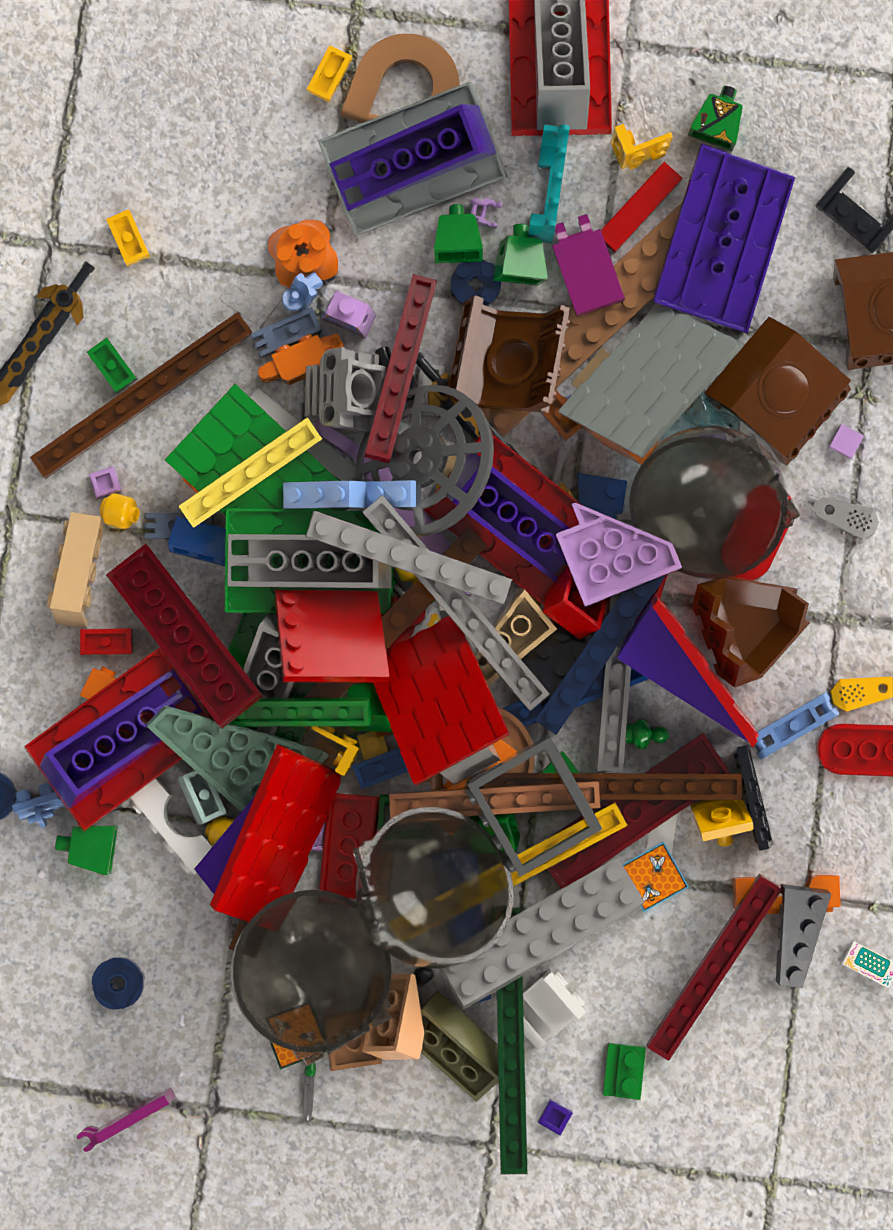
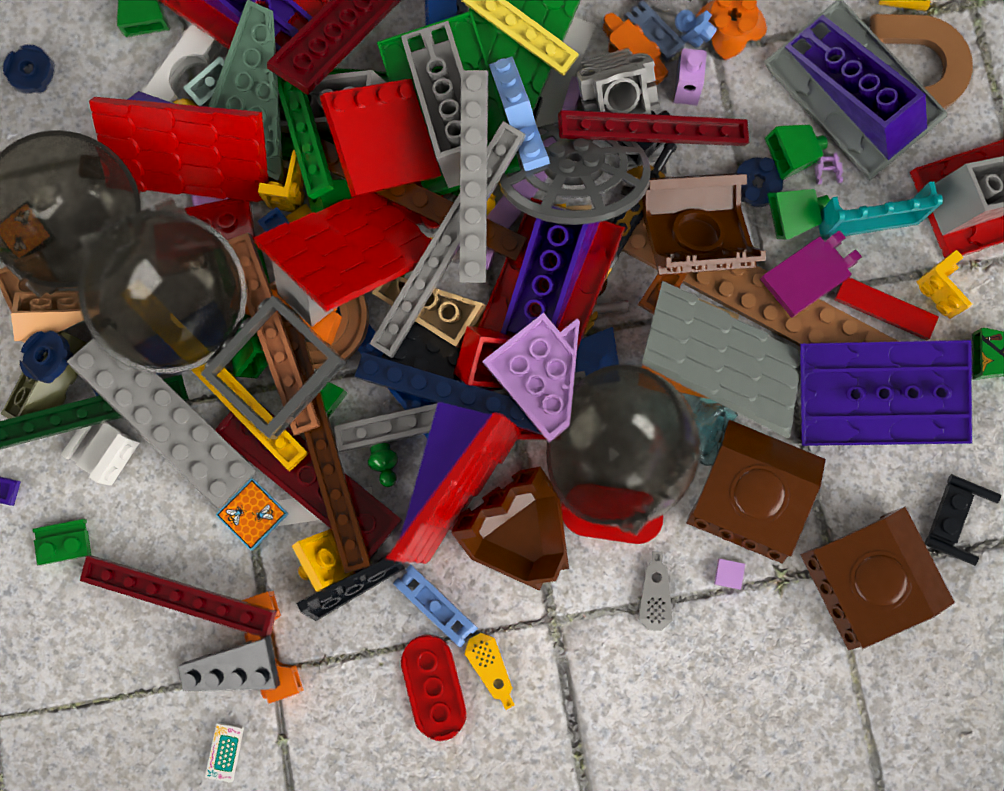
camera: 80 degrees right, 5 degrees down
none -> dark blue plate [20,331,73,384]

